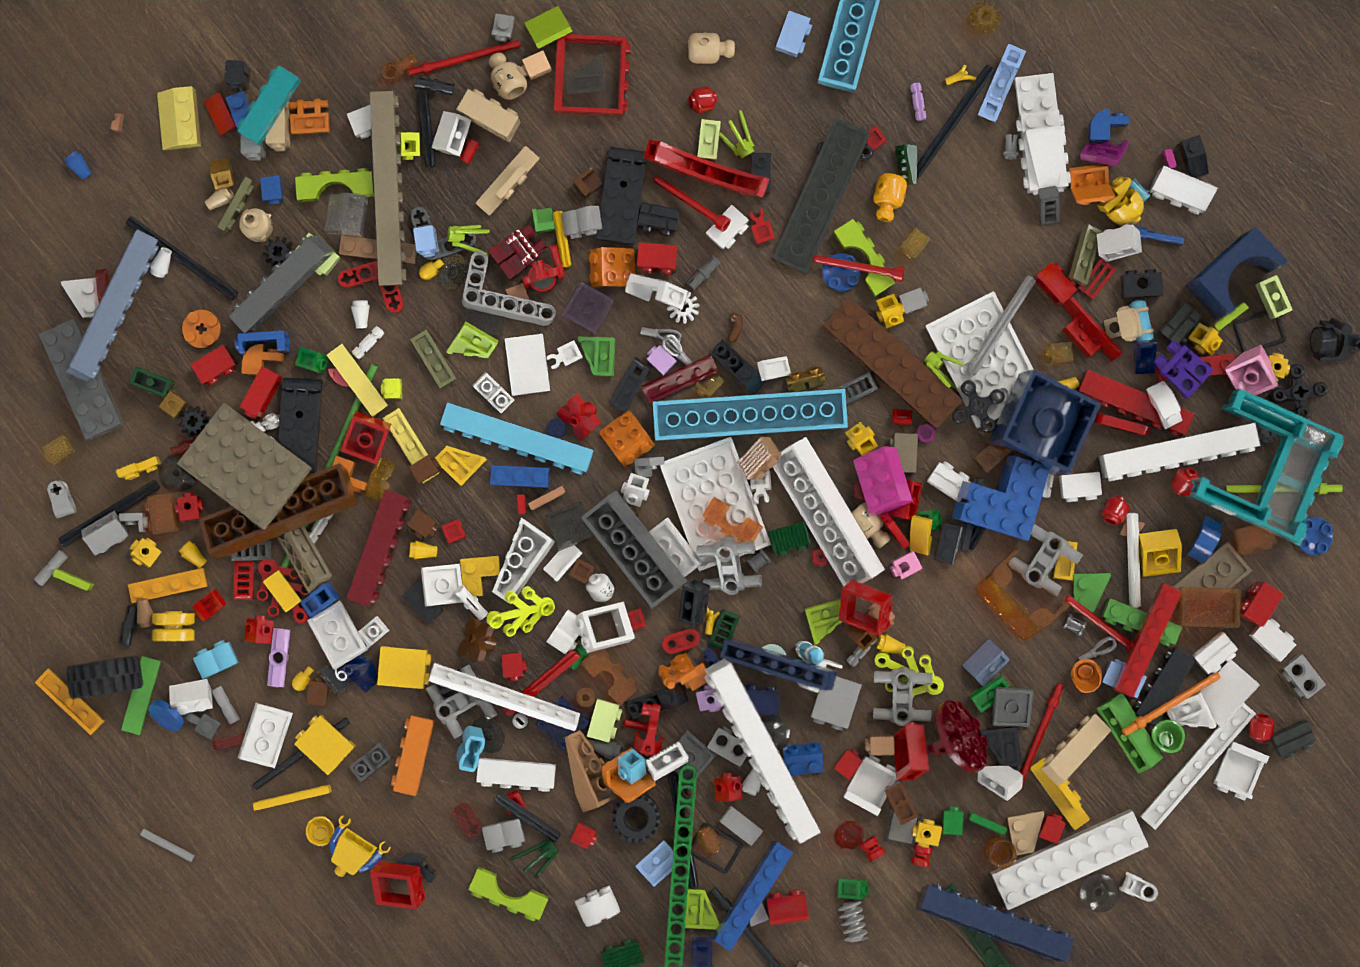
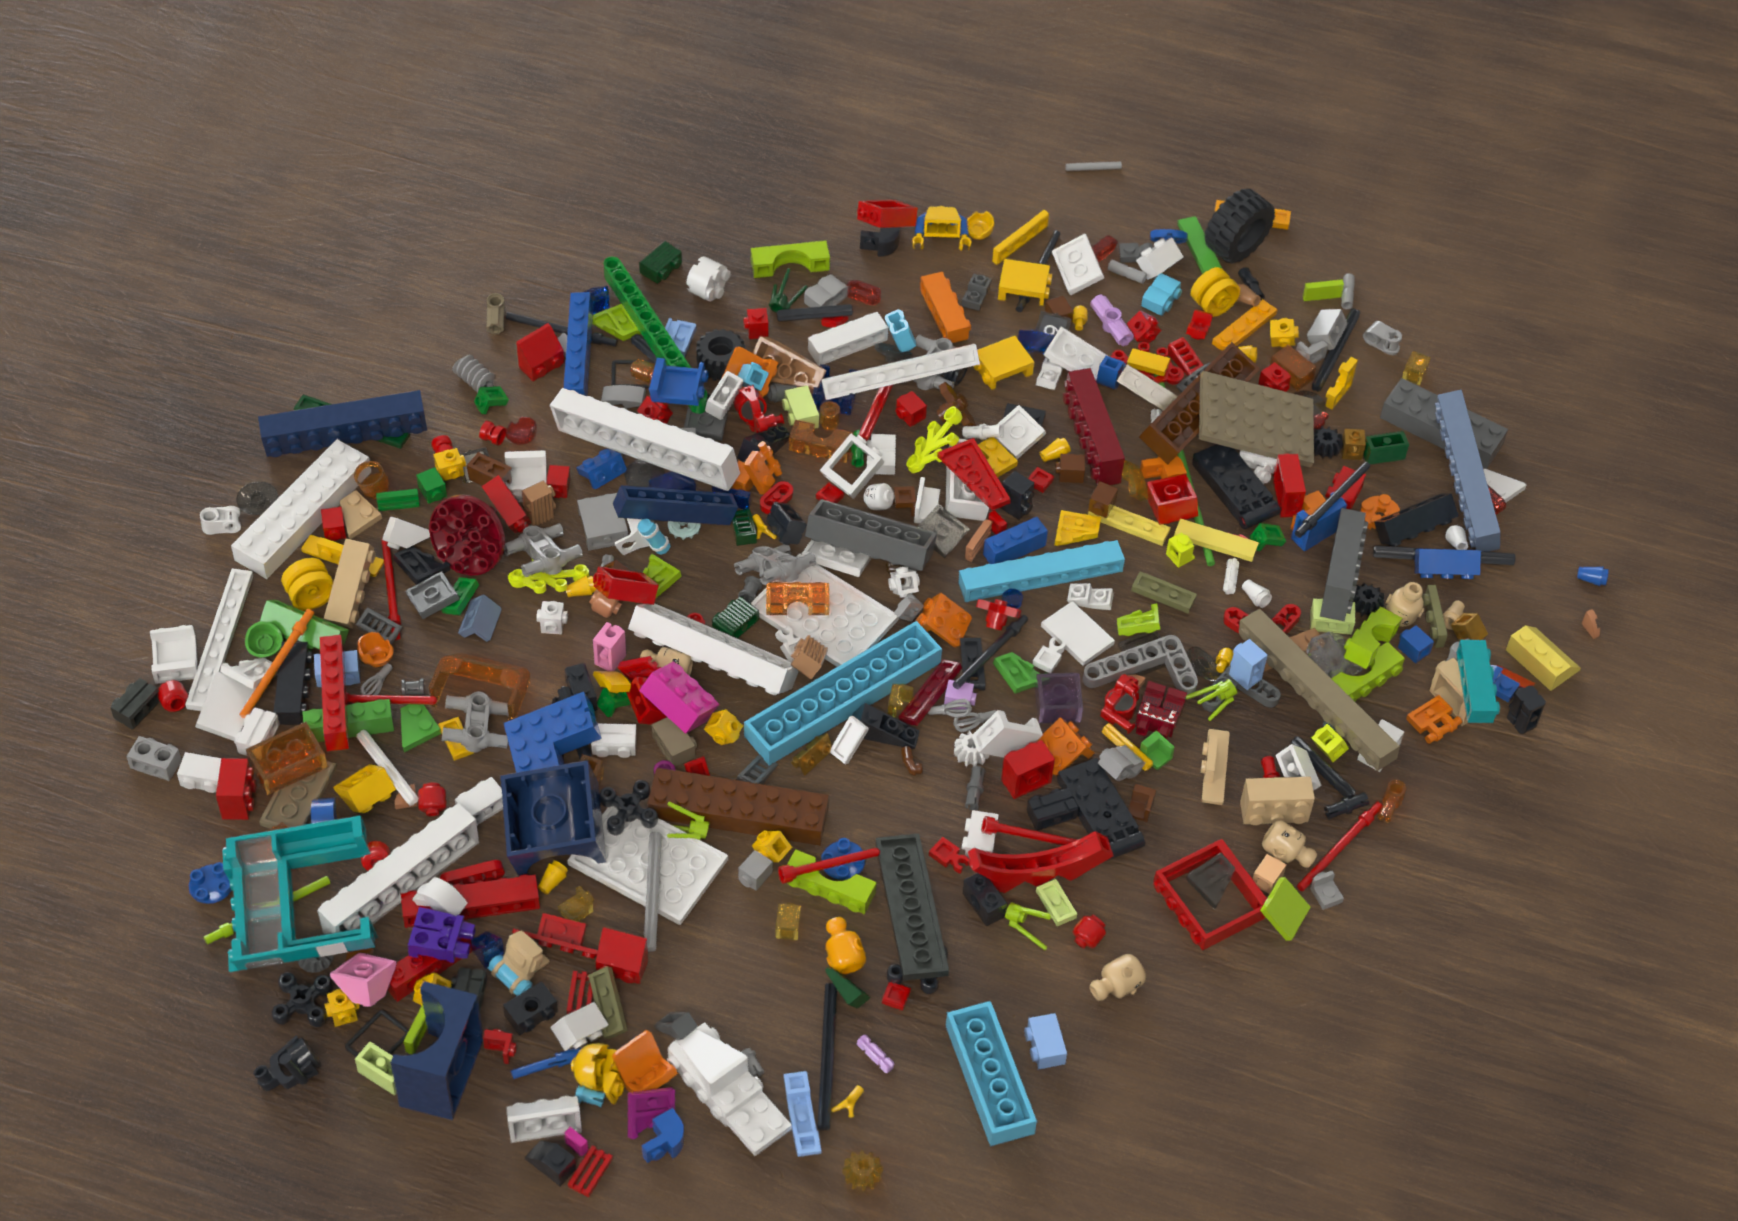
camera: 140 degrees right, 35 degrees down
none -> yellow wheel [281,558,334,611]
none -> dark grey slope [356,607,403,645]
none -> red bracket [483,1029,517,1064]
none -> white brick [537,601,568,634]
none -> red tile [568,1145,613,1197]
none -> blue panel [649,358,708,406]
none -> red wing [937,438,1010,511]
none -> black bar [953,615,1028,689]
none -> black brick [1000,471,1034,520]
none -> black bar [1295,462,1370,538]
none -> lime arch [1344,607,1403,669]
none -> black brick [1374,493,1459,546]
none -> blue brick [1414,549,1481,579]

